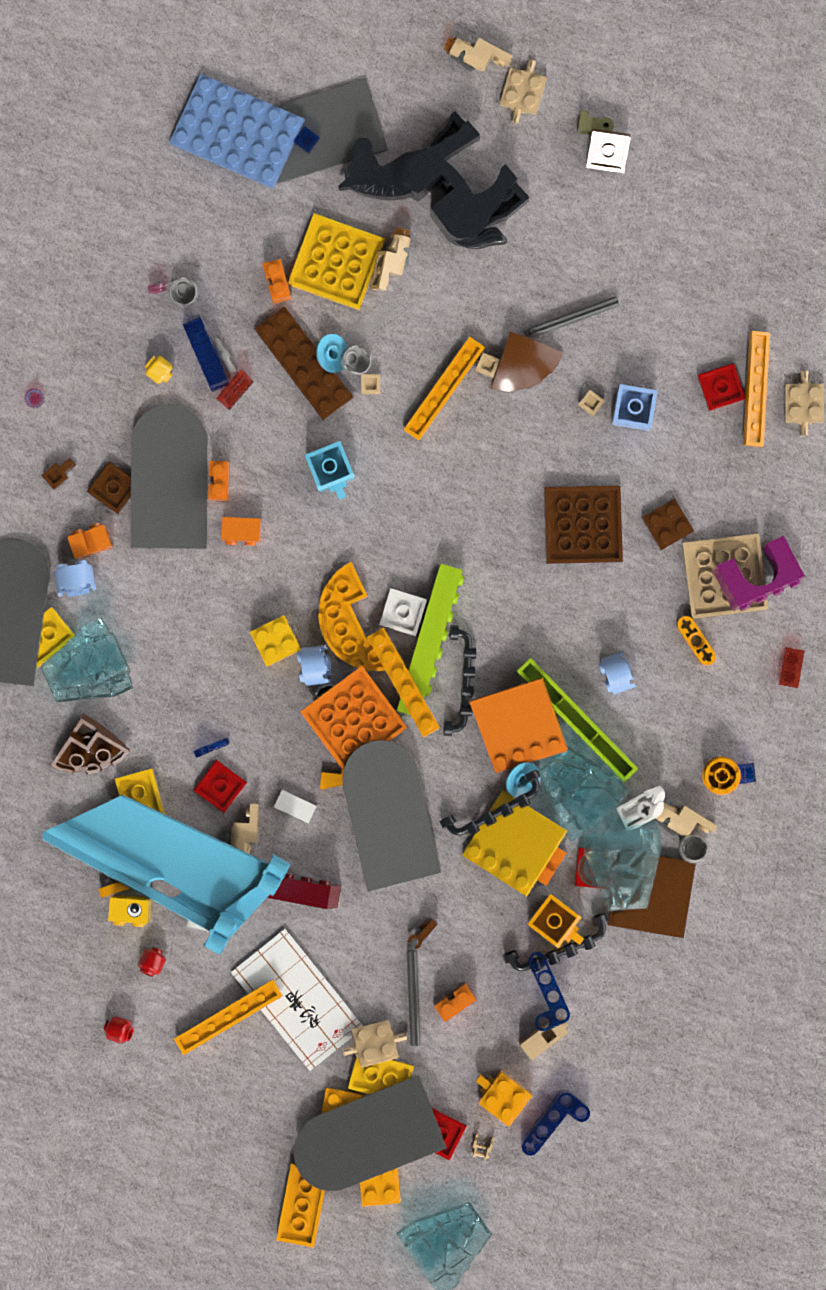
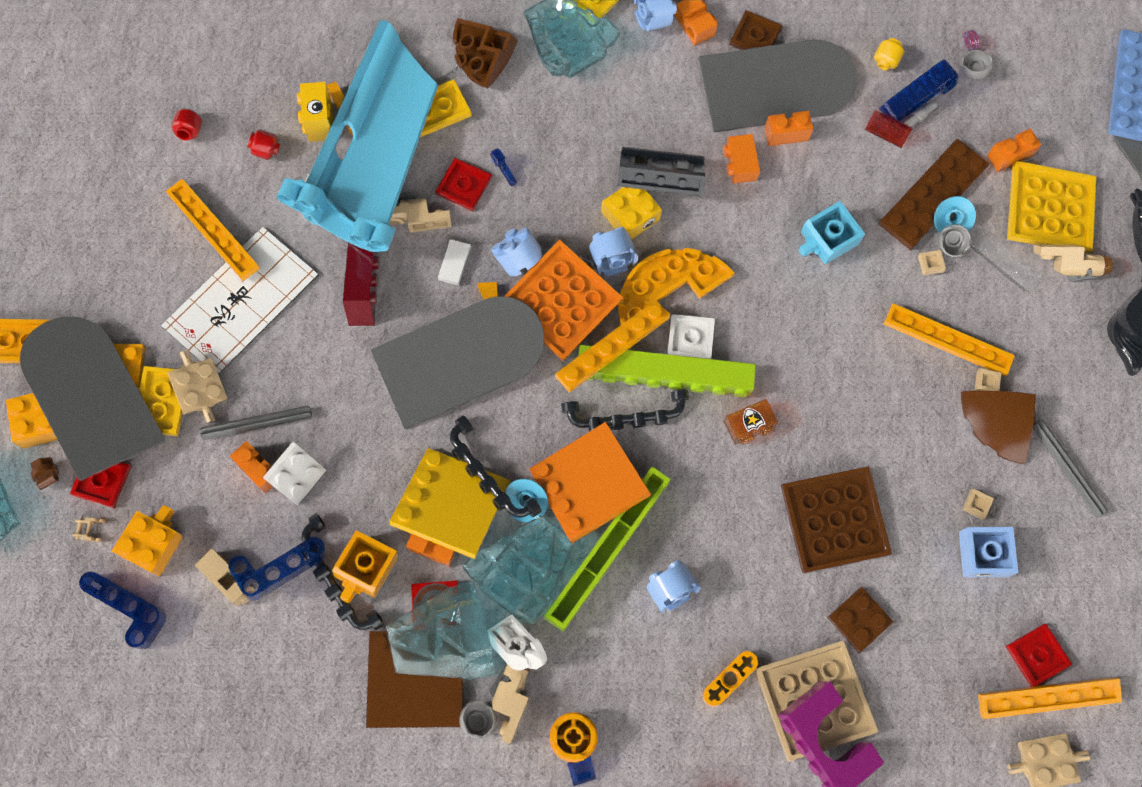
camera: 80 degrees right, 15 degrees down
reddish brown plate [407,918,438,949] -> none
none -> reddish brown piece [30,457,59,490]
none -> white plate [263,442,326,506]
none -> light blue brick [491,227,543,276]
none -> black fence [617,147,705,196]
none -> clear orange brick [723,399,778,445]

